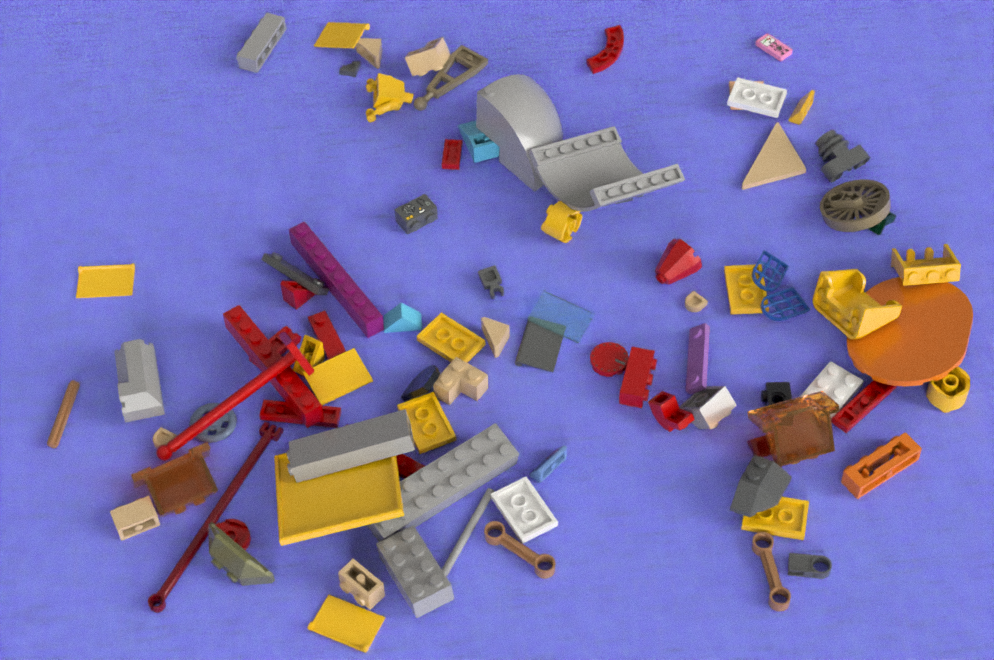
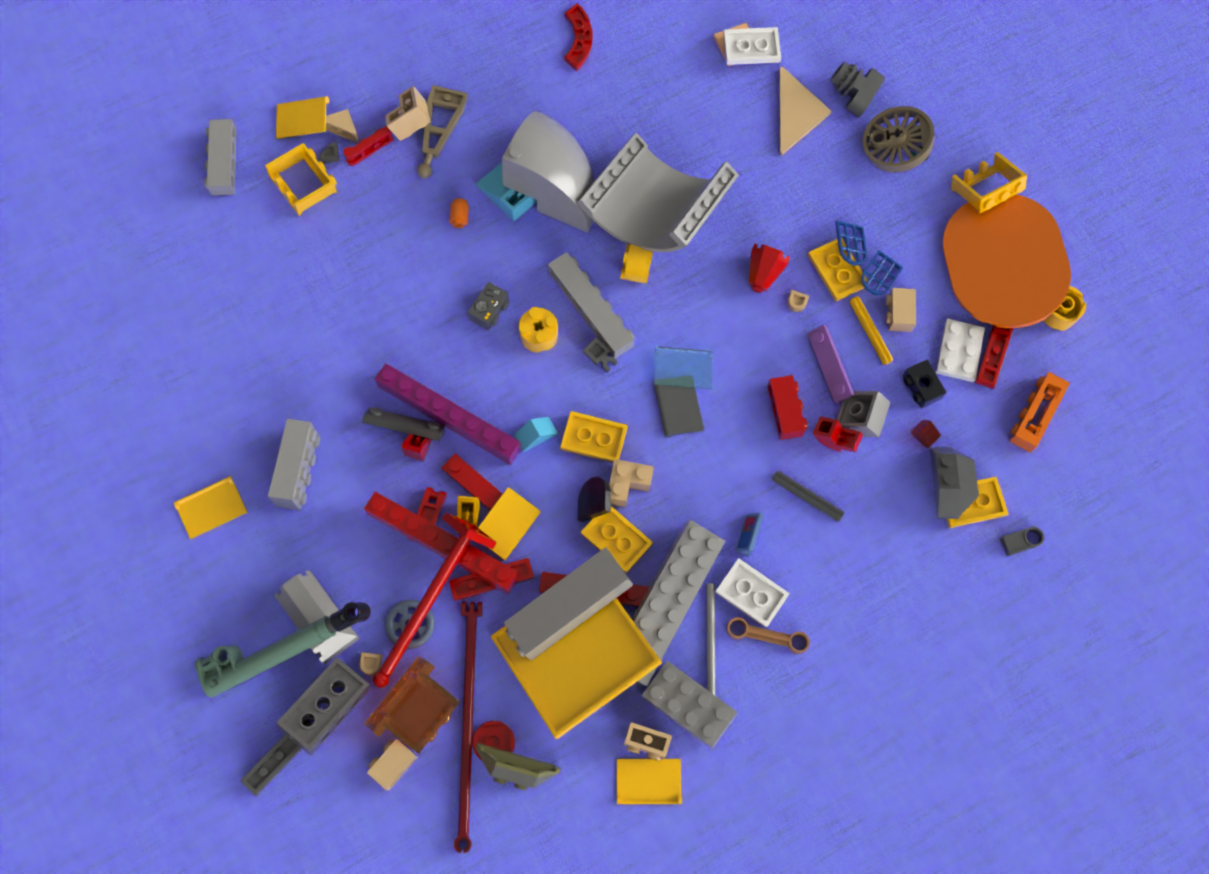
camera: 30 degrees left, 20 degrees up
medium nougat axle [47,380,80,448] -> none
yellow torso [366,73,413,122] -> none
red plate [441,139,463,170] -> none
tan slope [481,317,510,358] -> none
red tile [590,342,629,377] -> none
clear orange windscreen [747,391,840,467] -> none
medium nougat piece [752,532,791,612] -> none
yellow slope [788,90,815,125] -> none
yellow windscreen [813,269,902,340] -> none
none -> sand green piece [195,602,371,698]
none -> dark grey plate [240,720,313,796]
none -> yellow window [265,143,337,216]
none -> light grey brick [268,418,320,511]
none -> flat silver brick [276,657,369,756]
none -> red plate [343,125,393,166]
none -> orange brick [449,198,469,228]
none -> yellow brick [519,307,558,353]
none -> light grey brick [548,252,634,359]
none -> dark grey axle [772,471,844,521]
none -> yellow axle [850,296,893,365]
none -> tan brick [885,288,916,332]

